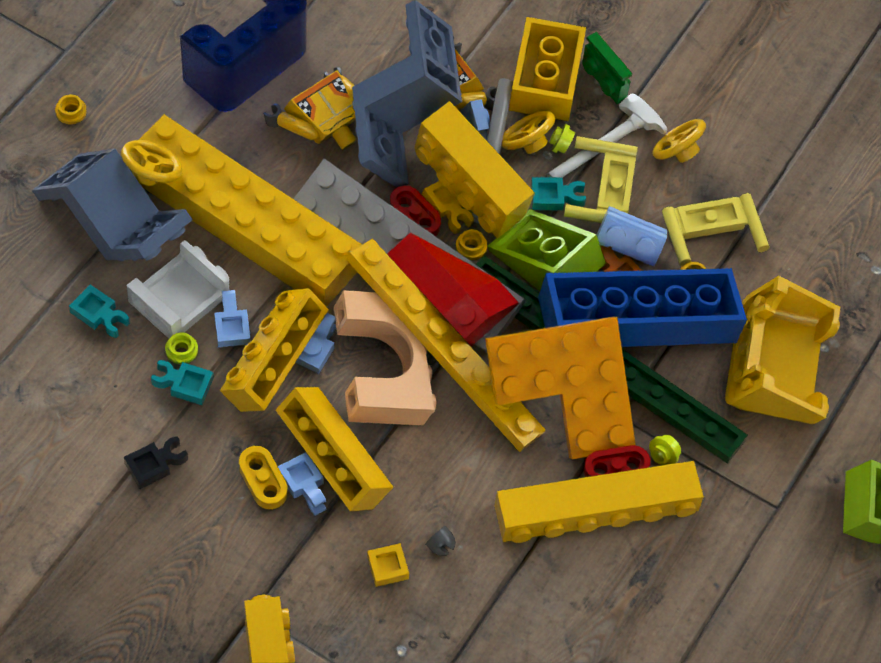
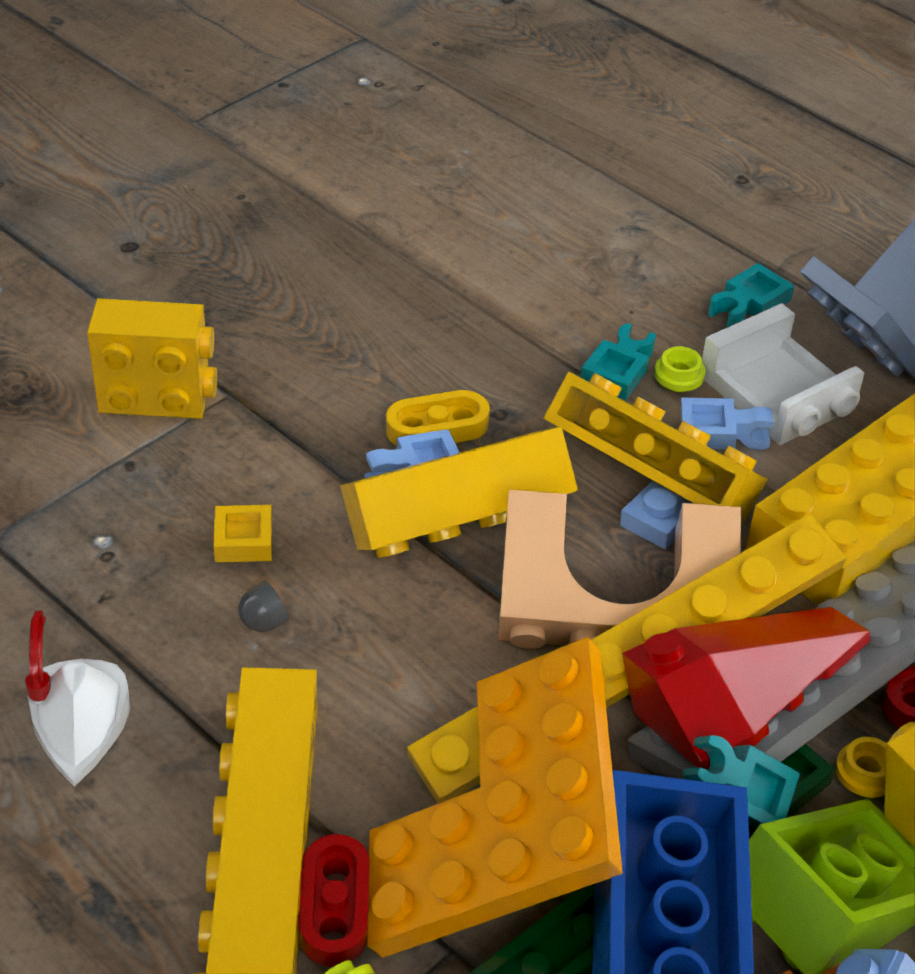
camera: 105 degrees right, 15 degrees down
black plate [124,436,188,489] -> none
none -> white piece [25,610,130,787]
none -> teal plate [682,735,800,829]

